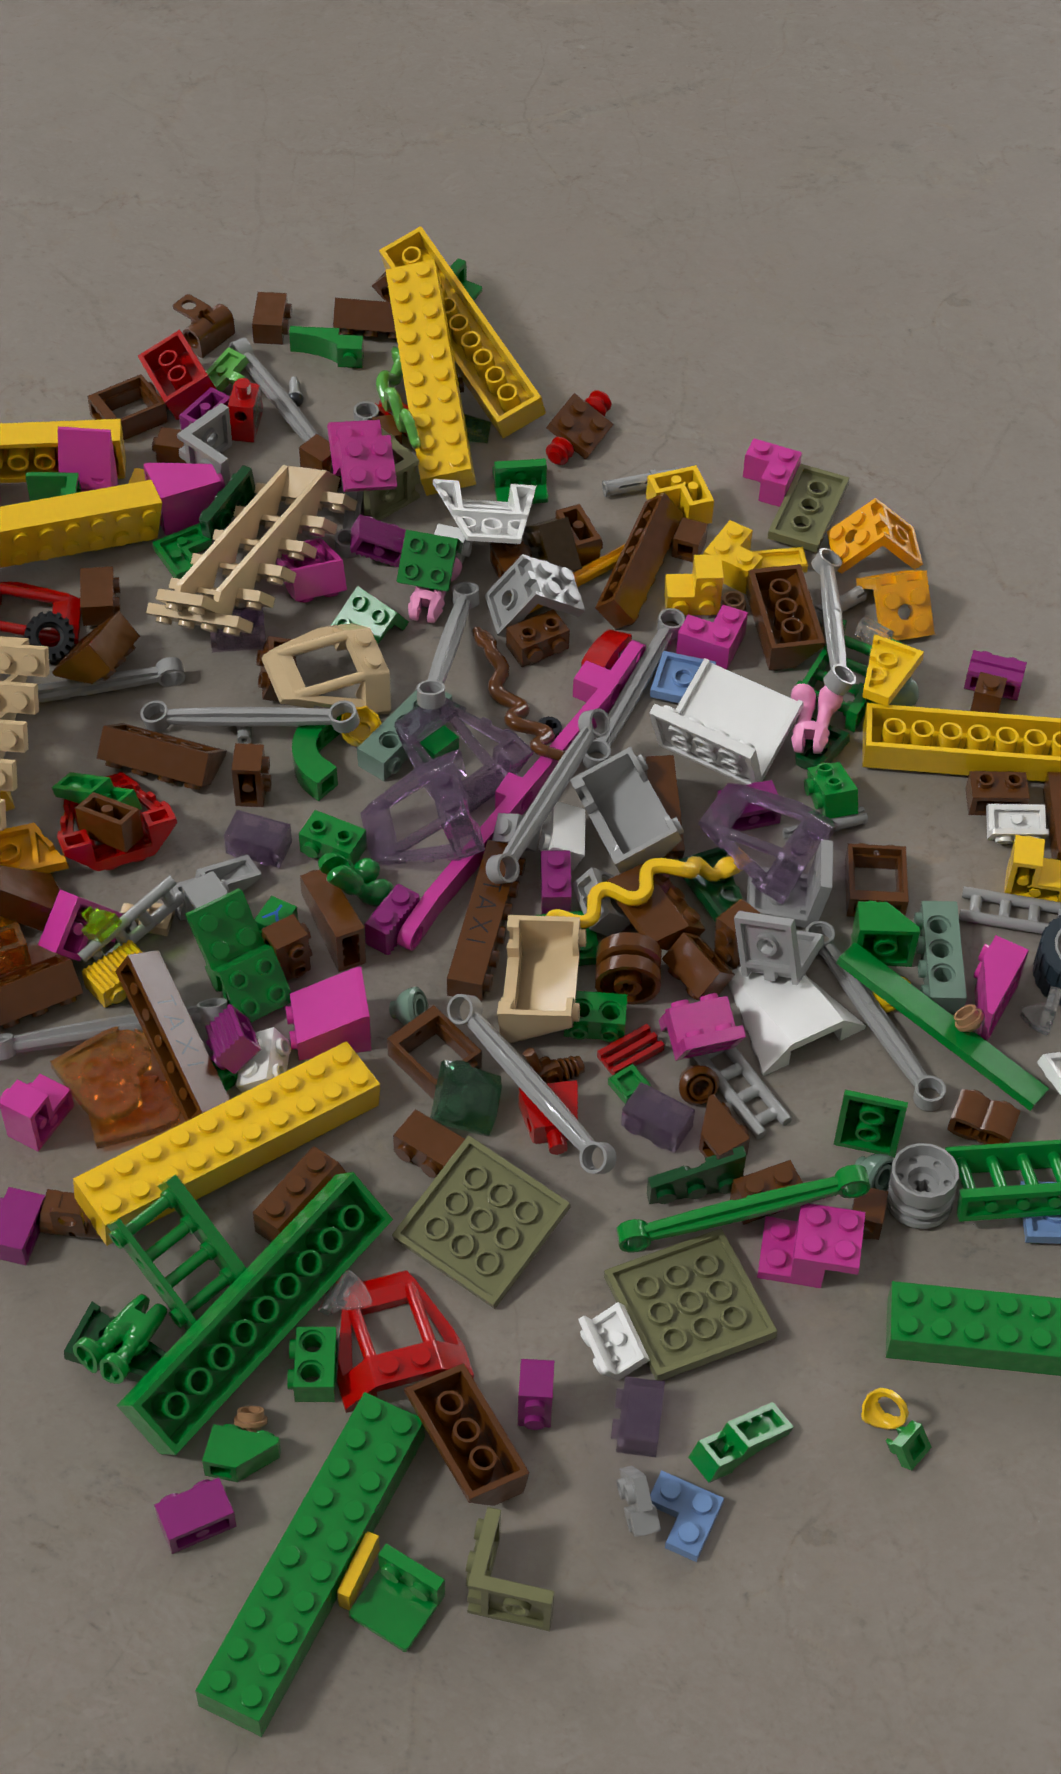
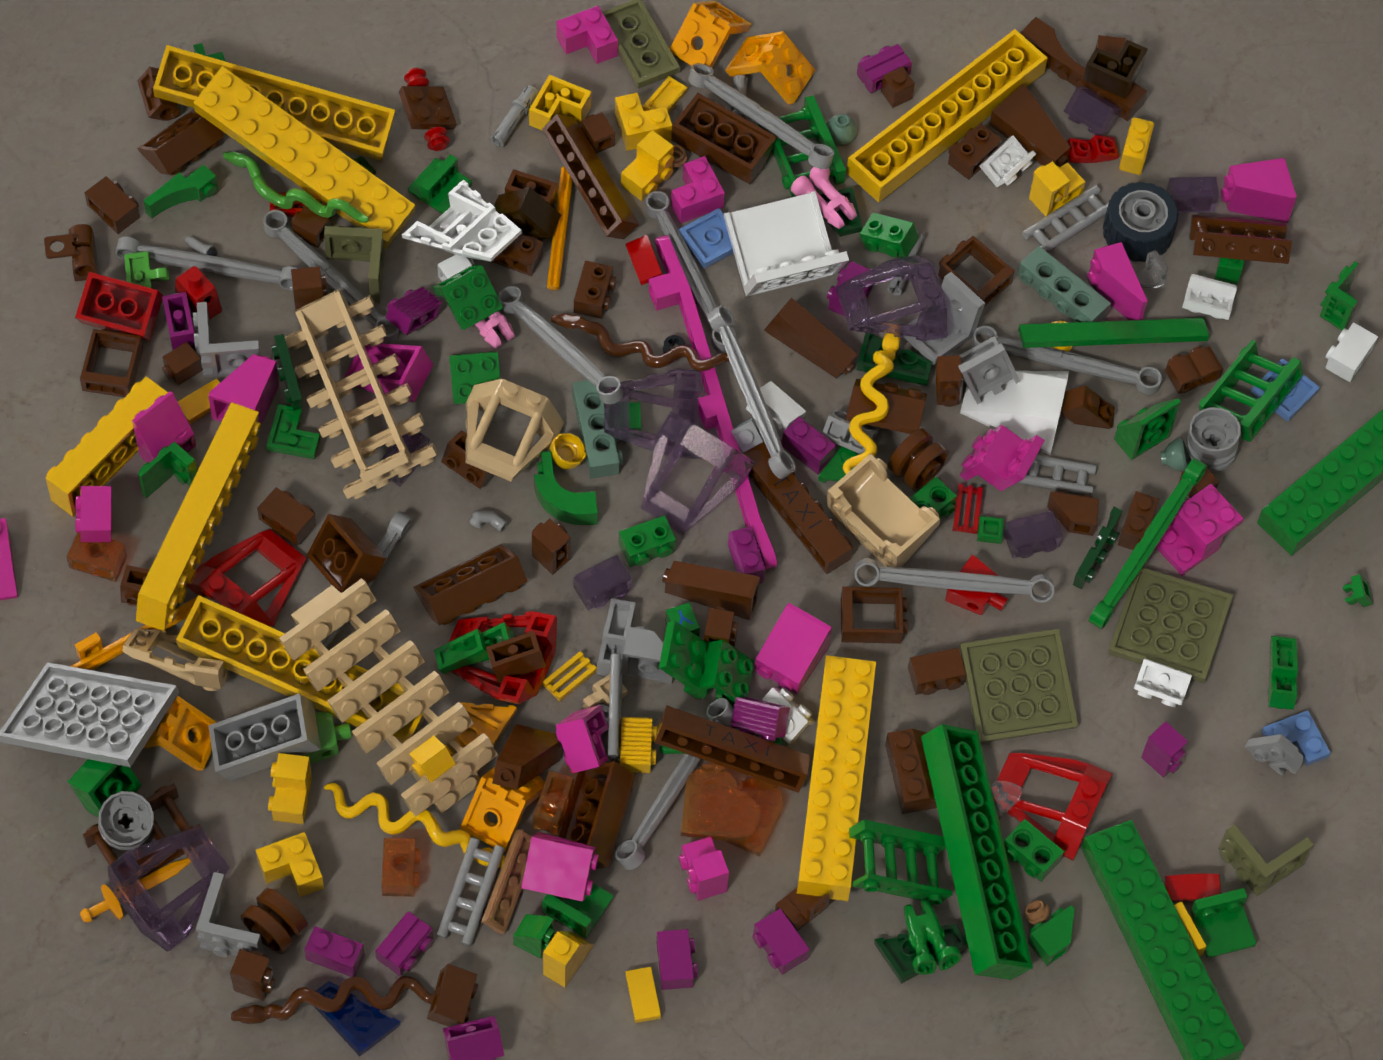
camera: 50 degrees left, 10 degrees up
black tyre [24,611,75,663] -> none
clear neon green tile [81,906,123,943] -> none
light grey piece [140,700,360,733] -> none
magenta brick [154,1477,237,1554] -> none
green piece [318,853,394,907] -> none
dark pink bracket [327,420,397,492] -> none
sand green brick [389,987,428,1025] -> none
reddish brown slope [404,1363,530,1506] -> none
clear green slope [430,1060,502,1136] -> none
light grey bracket [485,554,585,638] -> none
reddish brown piece [523,1048,585,1084] -> none
light grey windscreen [570,746,684,874] -> none
clear purple brick [611,1376,665,1458] -> none
reddish brown brick [662,932,735,1001] -> none
reddish brown cone [679,1065,719,1106] -> none
green slope [851,901,920,967] -> none
clear tile [854,616,894,645] -> none
yellow piece [861,1388,909,1429] -> none
yellow wing [863,634,924,707] -> none
medium nougat plate [954,1004,984,1032] -> none
none -> yellow tile [543,651,597,702]
none -> reddish brown slope [1060,385,1115,429]
none -> red slope [1165,873,1221,903]

